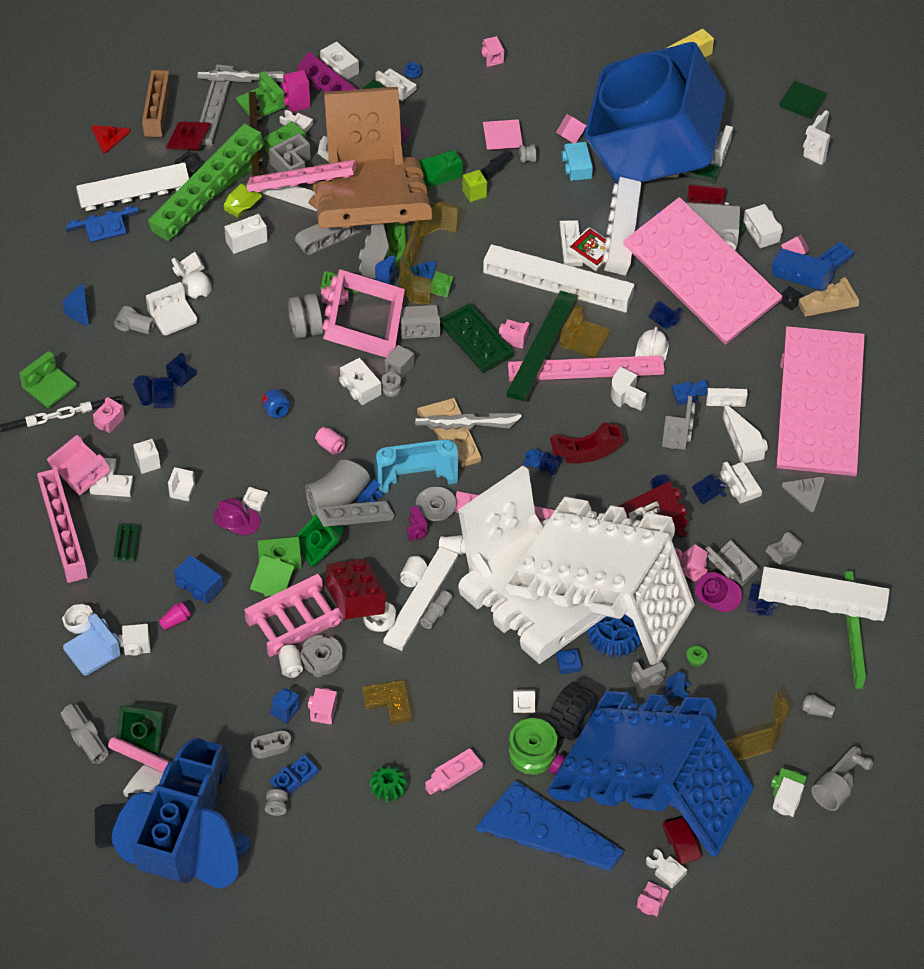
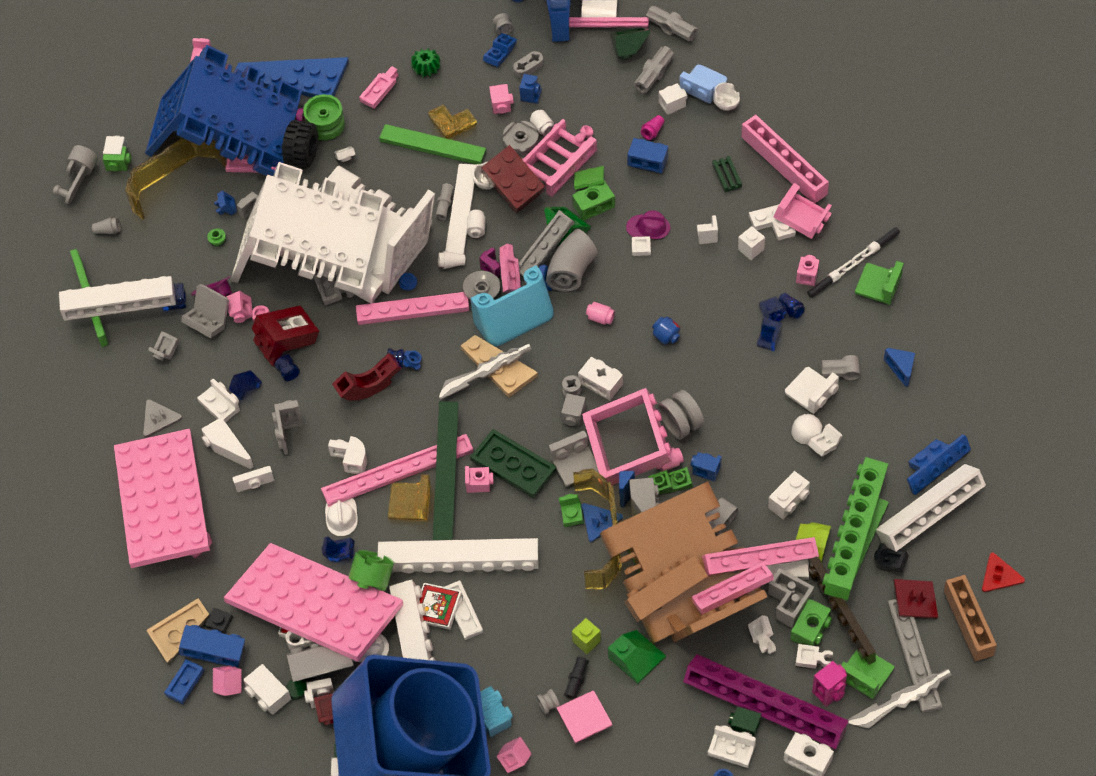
camera: 165 degrees right, 5 degrees up
blue plate [672,380,708,405] -> none
none -> bright green brick [349,550,394,591]
none -> bright green tile [379,124,487,165]
none -> bright pink hinge [499,244,521,293]
none -> bright pink piece [575,125,593,143]
none -> medium nougat brick [624,555,708,622]
none -> light grey piece [634,46,674,93]
none -> blue brick [690,452,722,482]
none -> bright pink plate [692,562,774,615]

